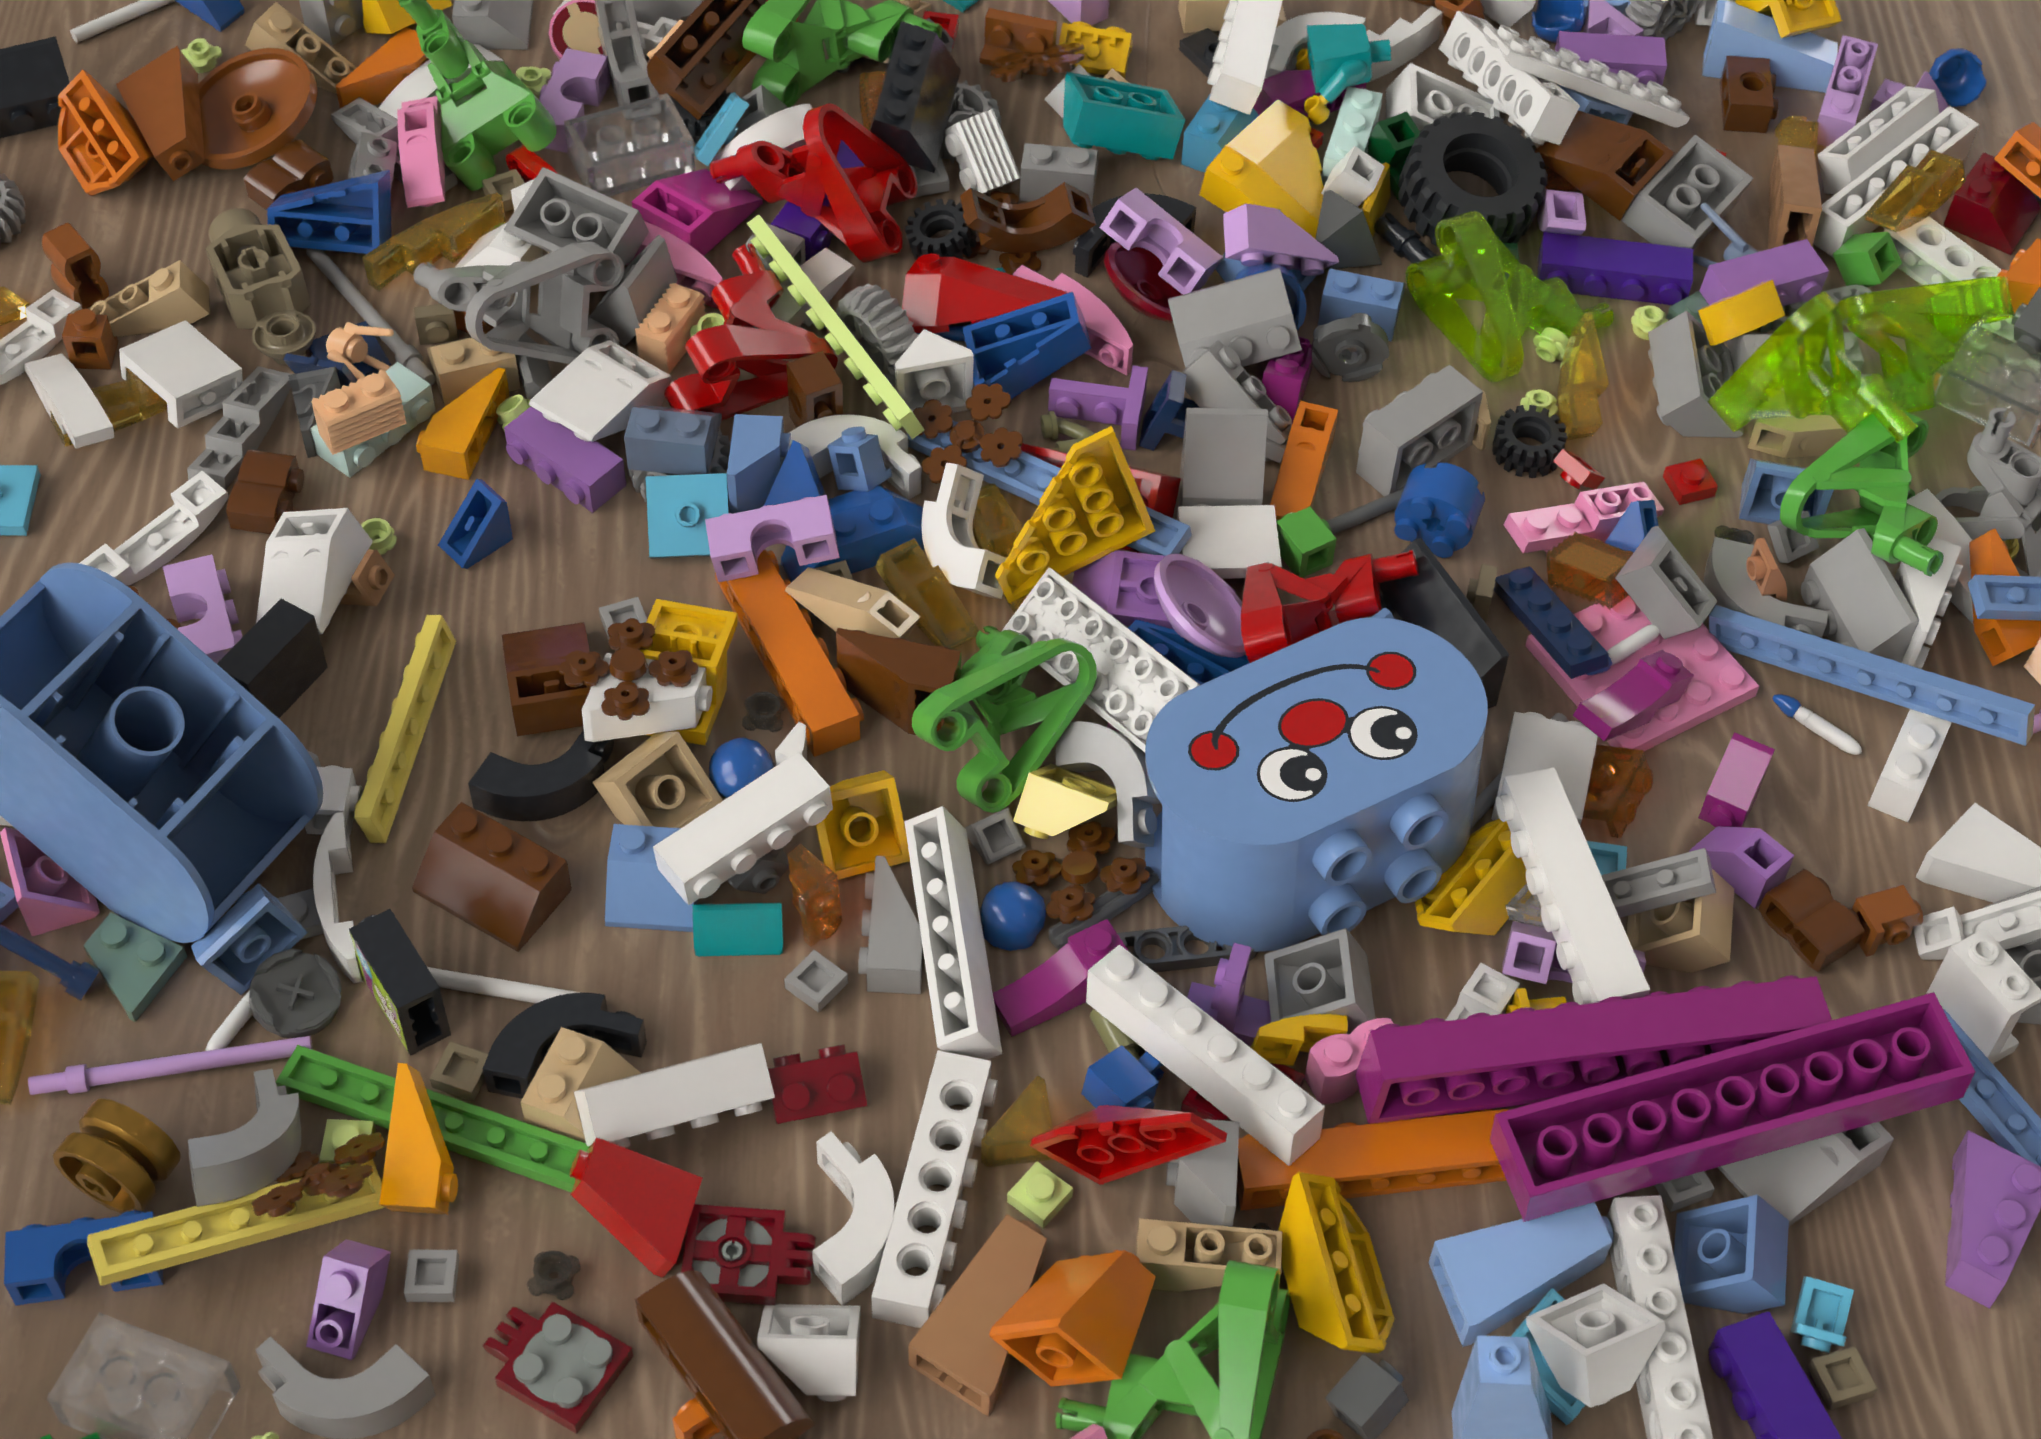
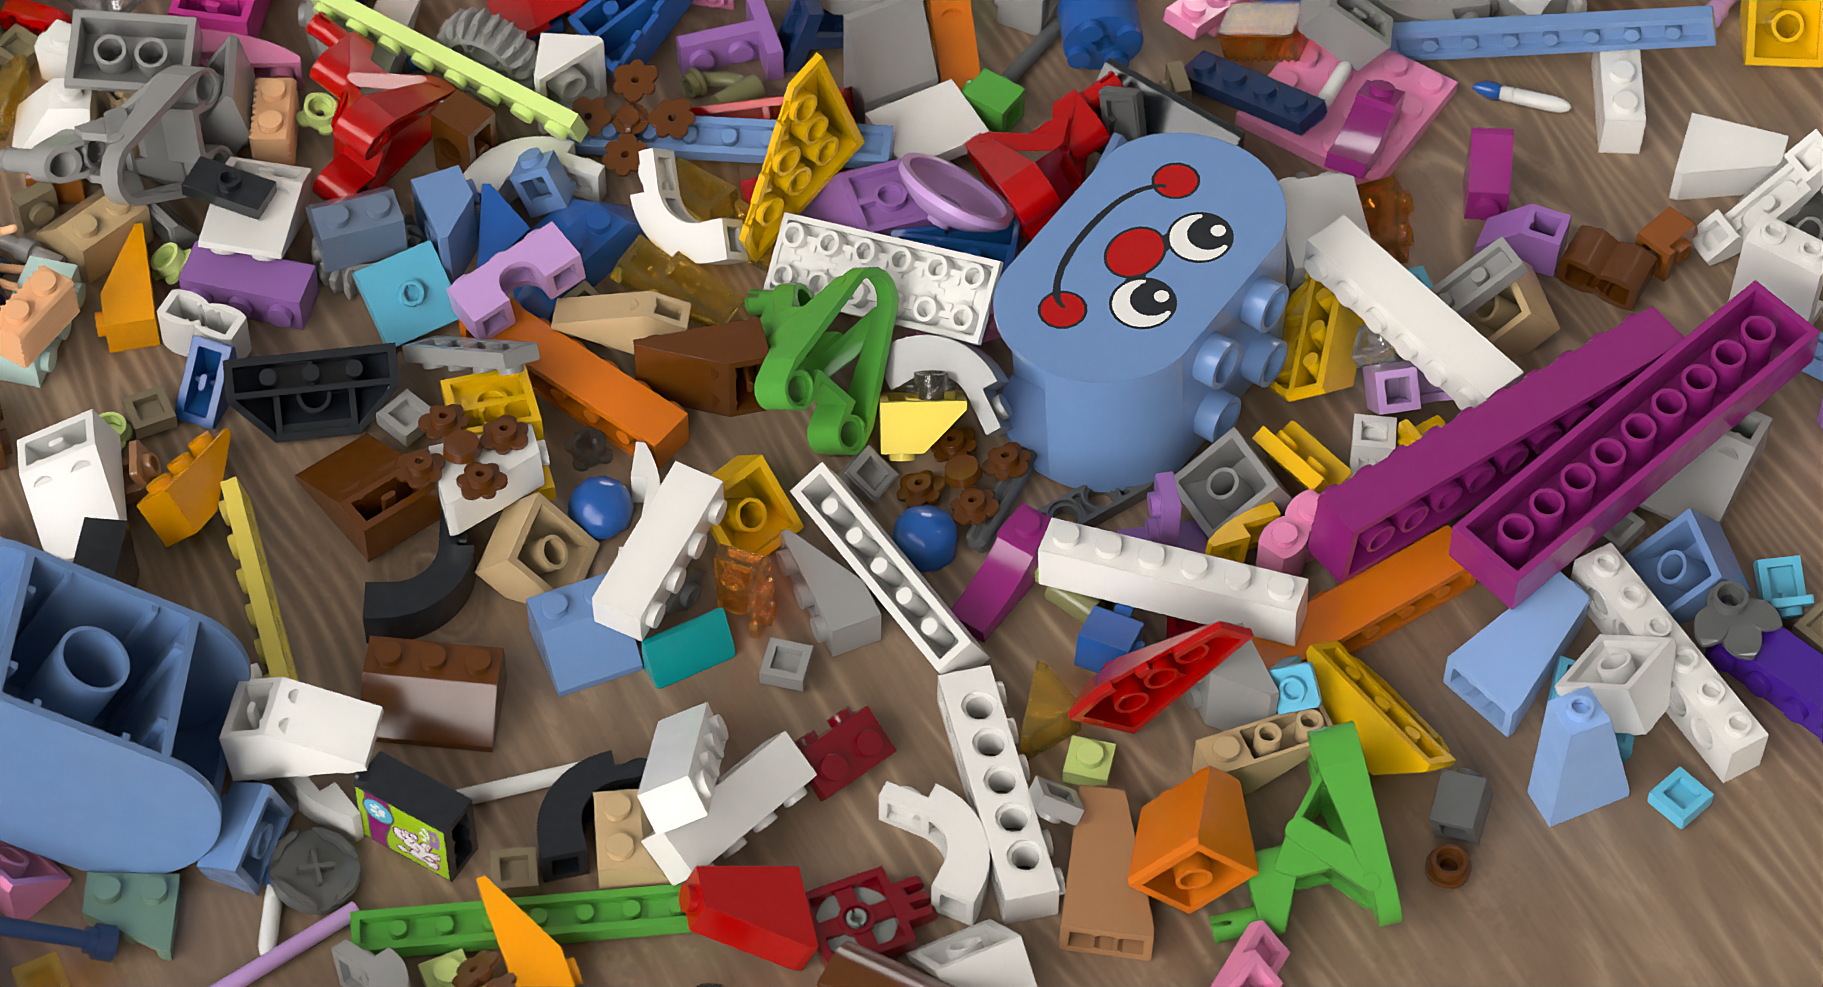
camera: 25 degrees left, 0 degrees up
none -> dark tan plate [121,385,178,439]
none -> light orange slope [136,428,231,548]
none -> white brick [157,289,252,359]
none -> black plate [181,156,277,220]
none -> white slope [219,677,384,781]
none -> black wedge [222,342,400,443]
none -> light grey plate [402,335,540,375]
none -> white brick [637,702,729,835]
none -> clear smoke plate [906,370,957,400]
none -> light grey plate [1028,775,1085,826]
none -> dark grey plate [1099,86,1147,149]
none -> yellow bracket [1252,421,1353,494]
none -> medium azure bracket [1268,655,1322,714]
none -> dark grey plate [1693,580,1782,660]

